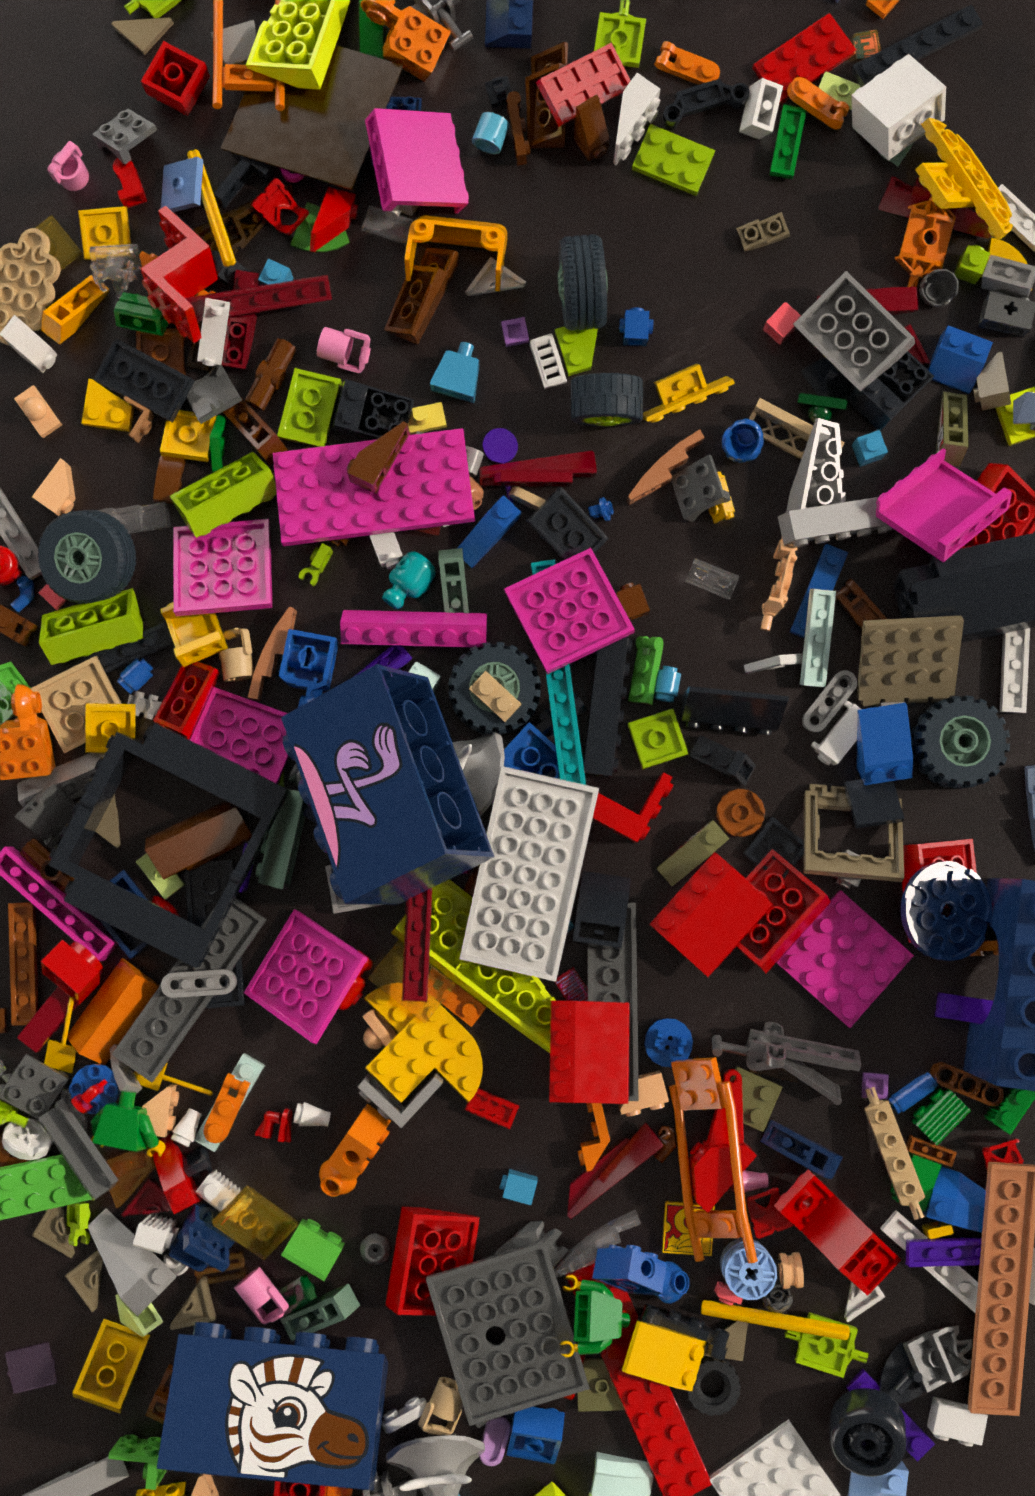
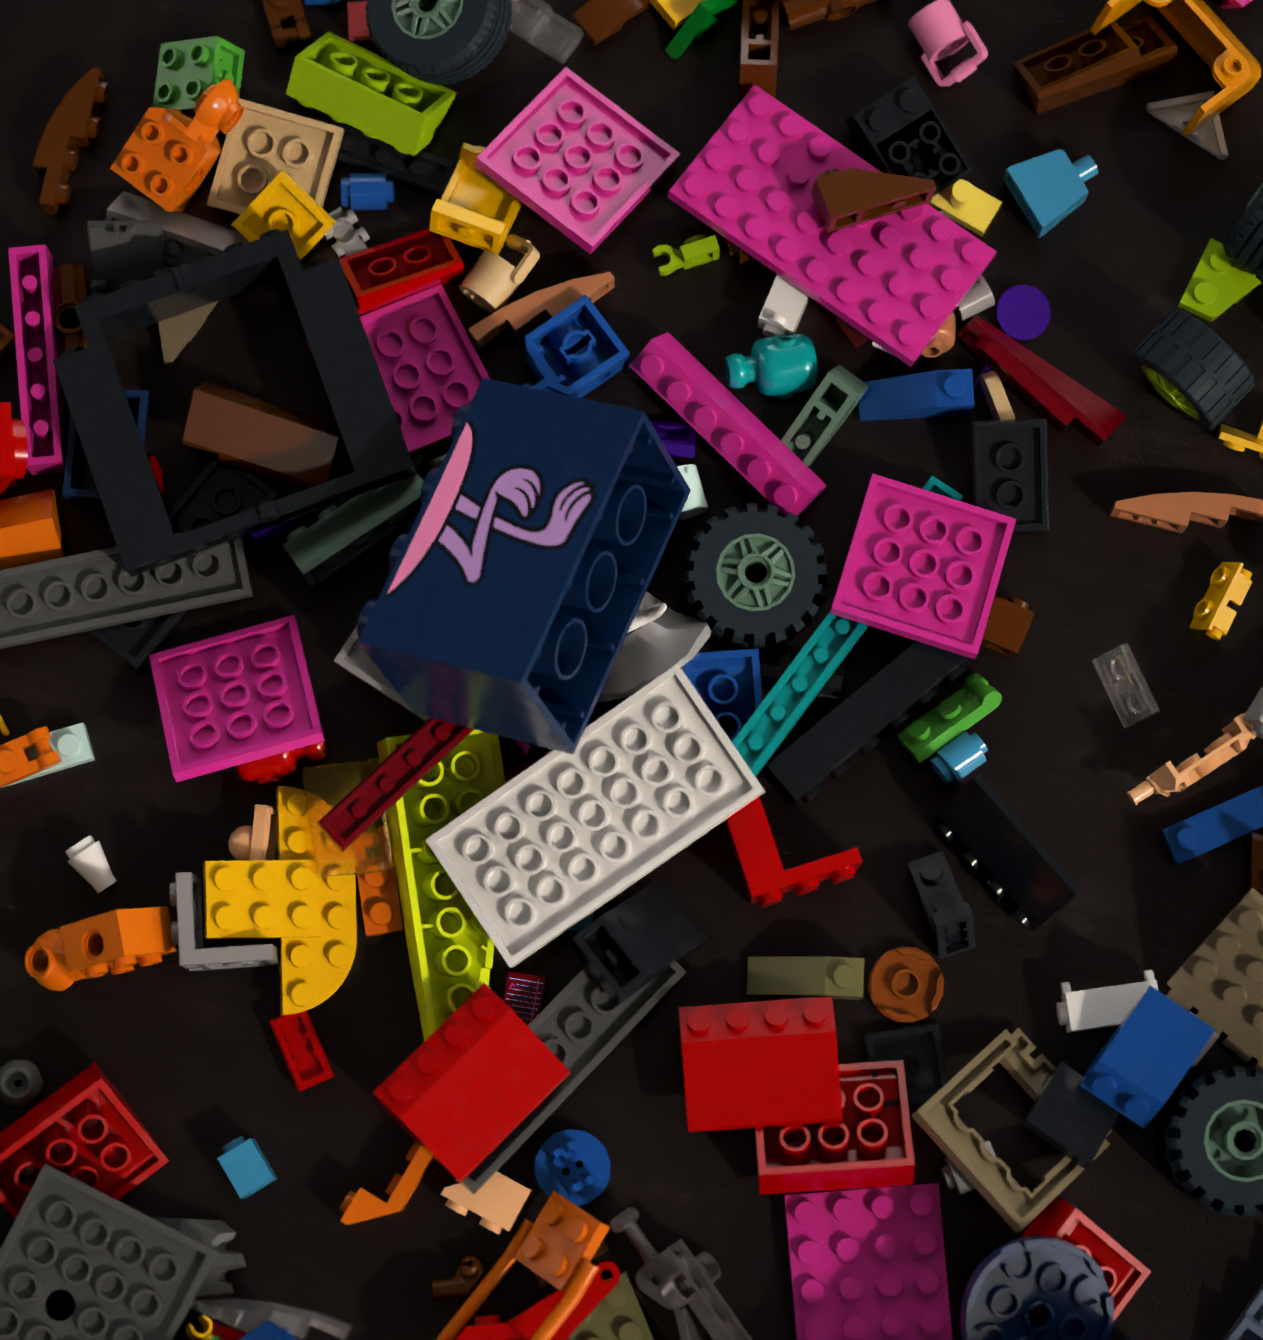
camera: 45 degrees right, 5 degrees down
yellowish green plate [136,853,185,900] -> none
light grey plate [161,969,237,998] -> none
lime slope [170,452,277,538] -> none
red piece [255,1108,293,1142] -> none
lime plate [277,368,342,447] -> none
tan plate [469,671,522,722] -> none
medium lavender tile [501,317,529,347] -> none
white slope [530,333,567,389] -> none
dark red wedge [567,1122,663,1219] -> none
blue plate [588,497,614,521] -> none
lime plate [627,709,688,769] -> none
dark grey piece [671,455,731,522] -> none
white tile [744,653,803,674] -> none
light aqua plate [800,589,836,687] -> none
light grey plate [802,670,857,733] -> none

